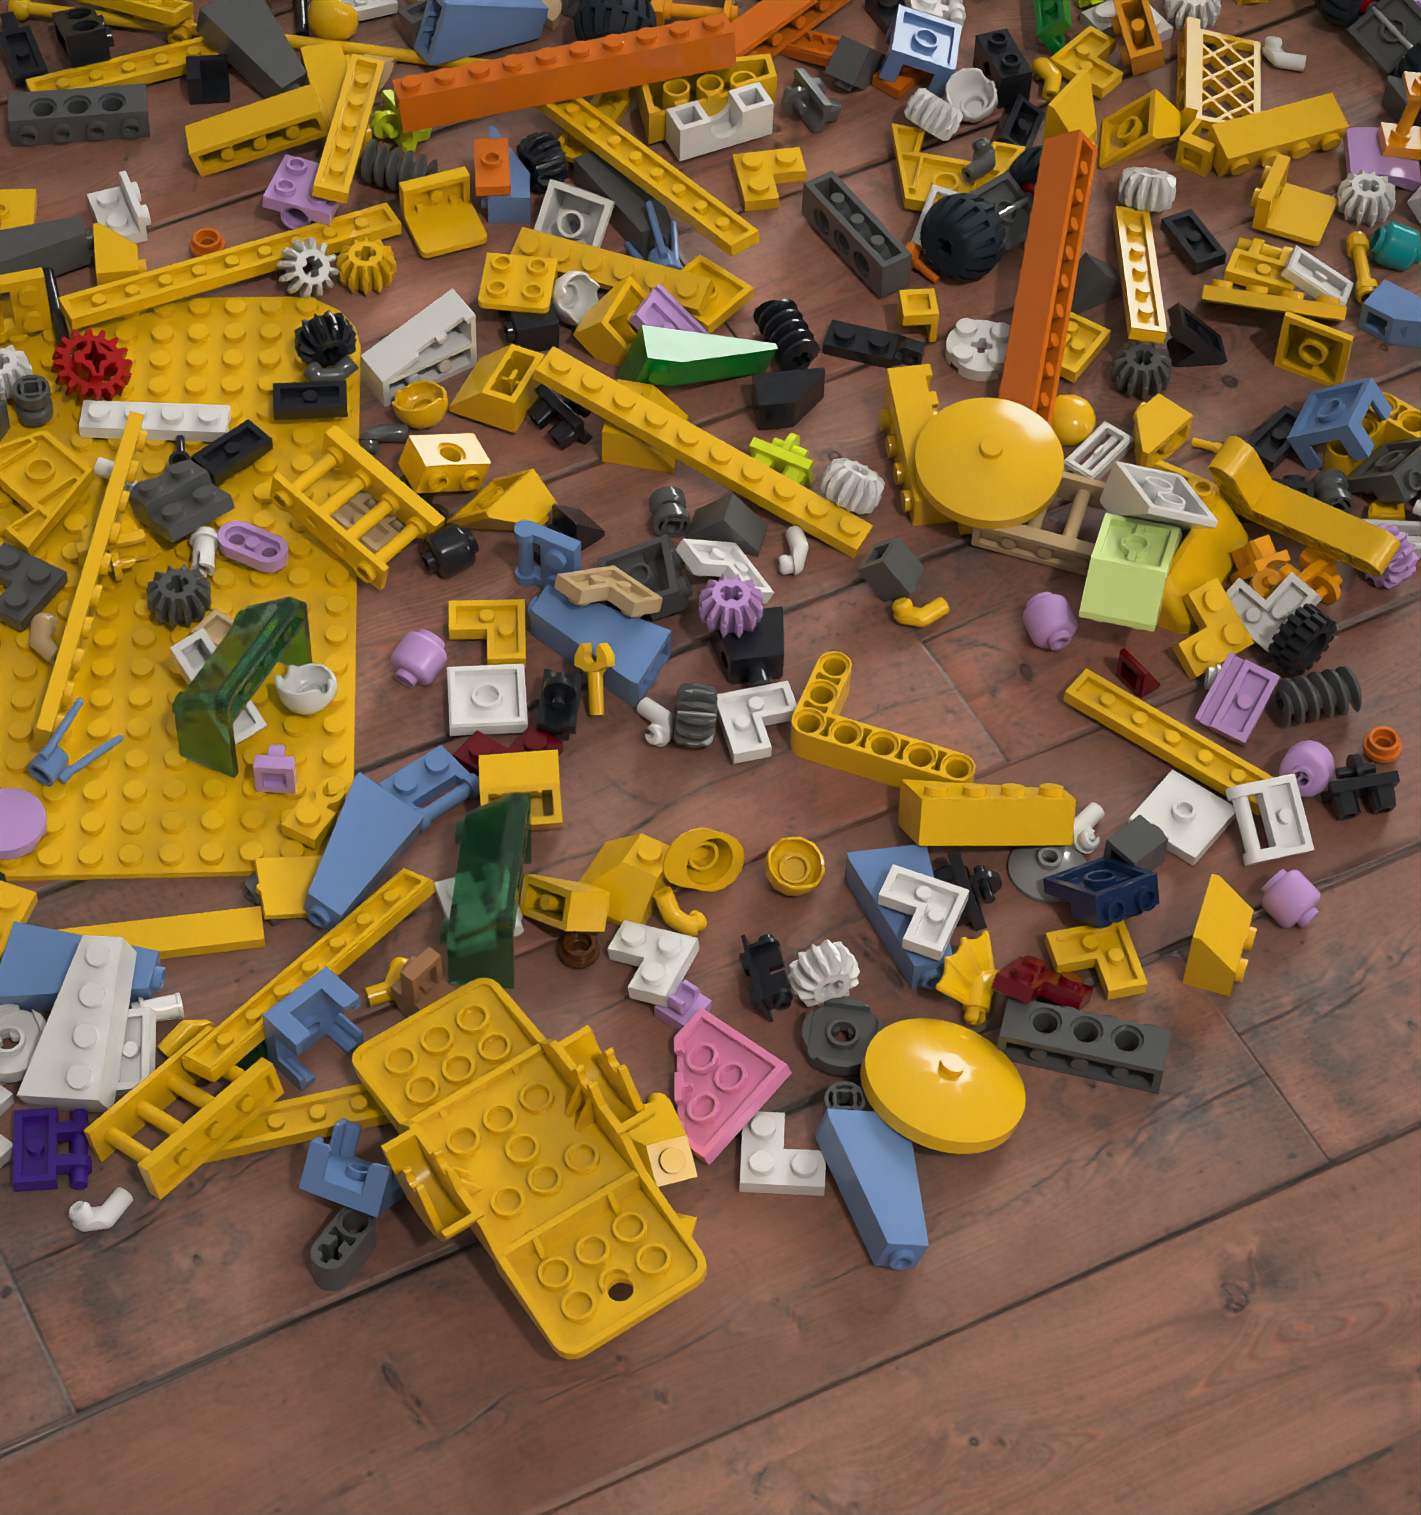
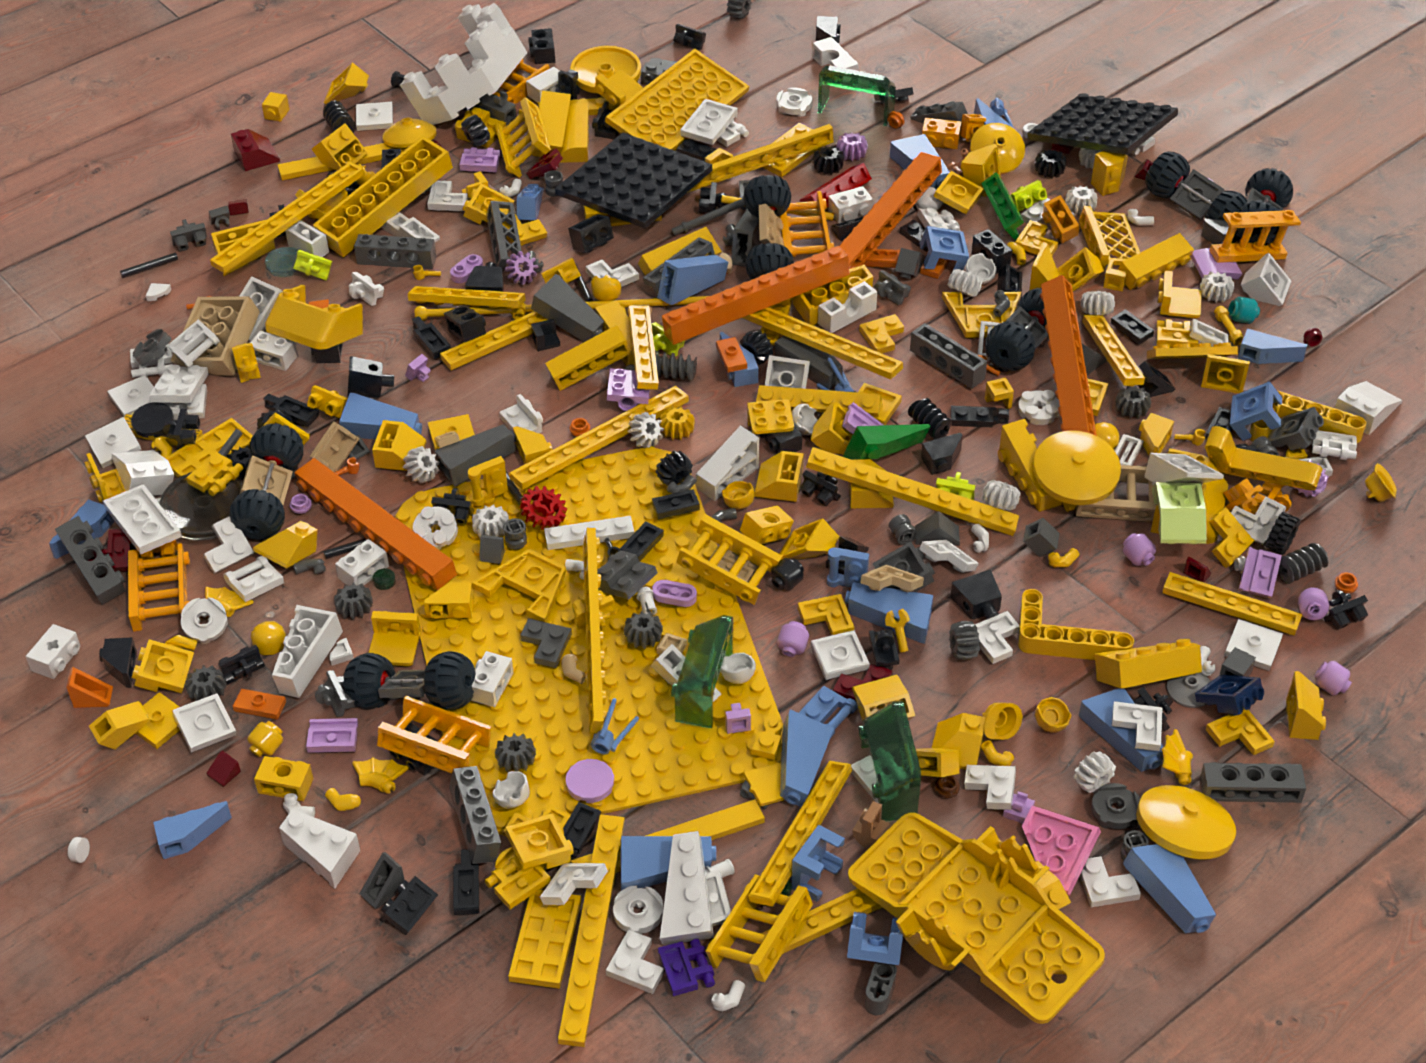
camera: 10 degrees left, 5 degrees down
dark grey brick [7,83,150,147] -> none
yellow arm [157,1019,216,1058] -> none
yellow arm [364,957,409,1007] -> none
yellow bracket [399,166,487,258] -> none
white arm [637,697,674,747] -> none
lavender gear [699,573,763,638] -> none
black hinge [739,934,793,1022] -> none
dark red plate [991,955,1094,1010] -> none
white plate [1225,773,1315,866] -> none

